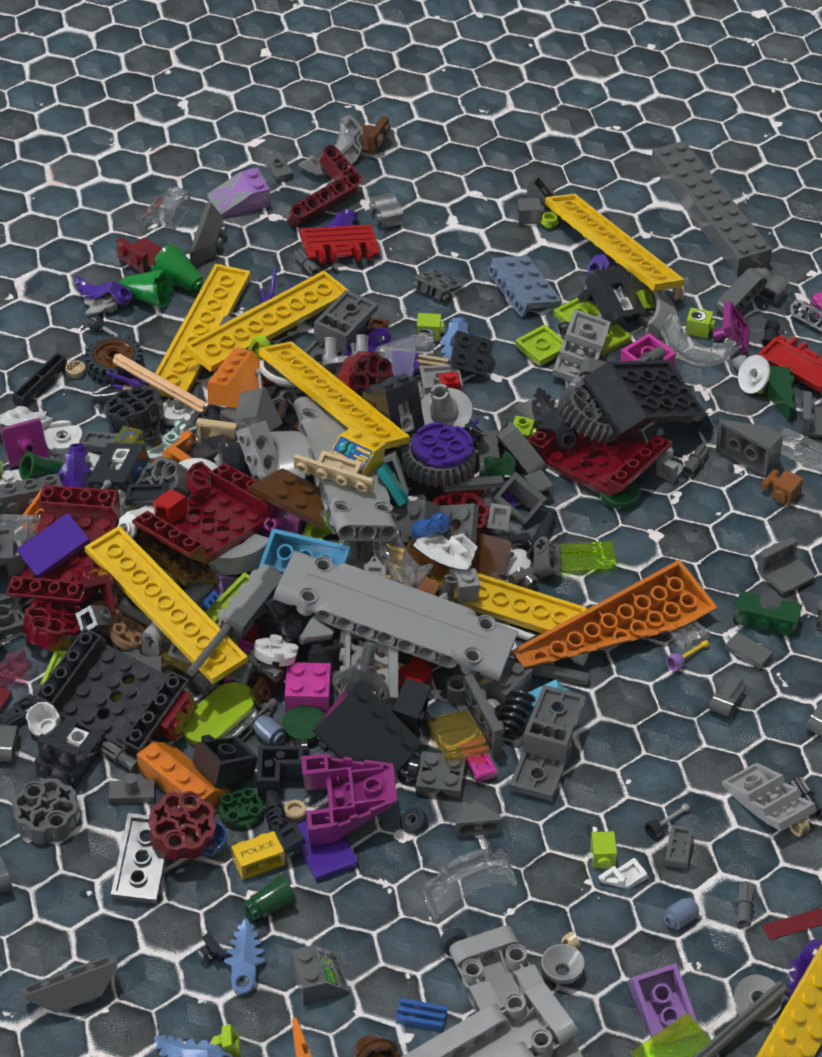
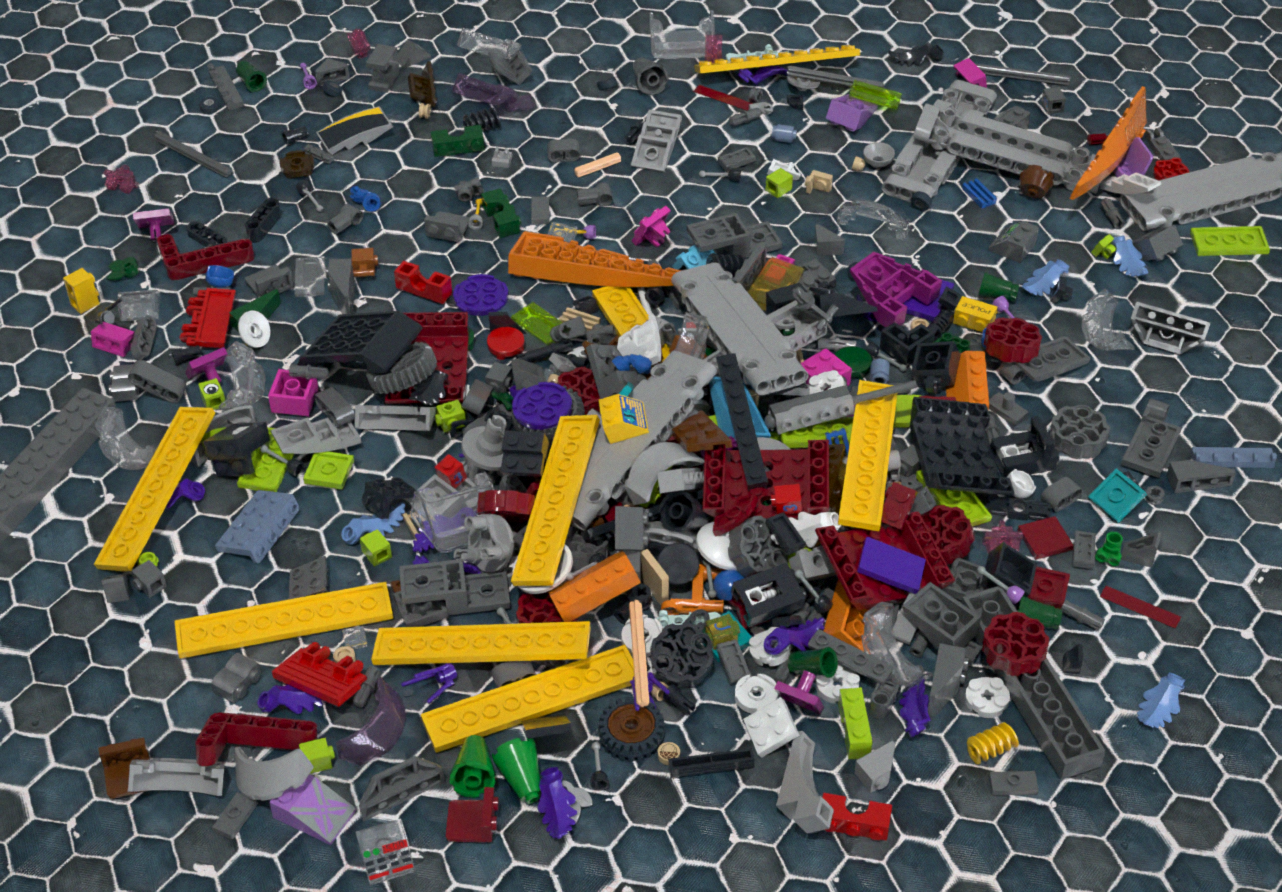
camera: 130 degrees left, 0 degrees up
lime tile [248,335,271,360] -> none
tan bracket [294,450,374,493] -> none
none -> clear windscreen [95,406,156,470]
none -> yellow plate [175,582,393,659]
none -> light grey windscreen [235,747,314,801]
none -> lime brick [299,738,335,774]
none -> tan tile [333,646,356,663]
none -> clear purple windscreen [336,676,406,766]
none -> clear tile [343,626,368,650]
none -> red arch [394,261,452,304]
none -> dark purple tile [453,274,508,316]
none -> light grey hinge [468,199,483,230]
none -> red tile [487,327,525,360]
none -> black slope [489,311,527,334]
none -> tile [521,714,572,739]
none -> tan tile [559,307,601,331]
none -> black slope [573,296,598,314]
none -> light nougat axle [574,153,621,177]
none -> dark pink plate [632,206,671,247]
none -> black plate [716,353,768,490]
none -> dark grey bush [748,87,763,103]
none -> light grey arm [749,102,773,115]
none -> black tile [786,95,804,110]
none -> tan bracket [805,170,833,194]
none -> medium lavender hinge [992,296,1015,318]
none -> clear windscreen [1082,289,1135,350]

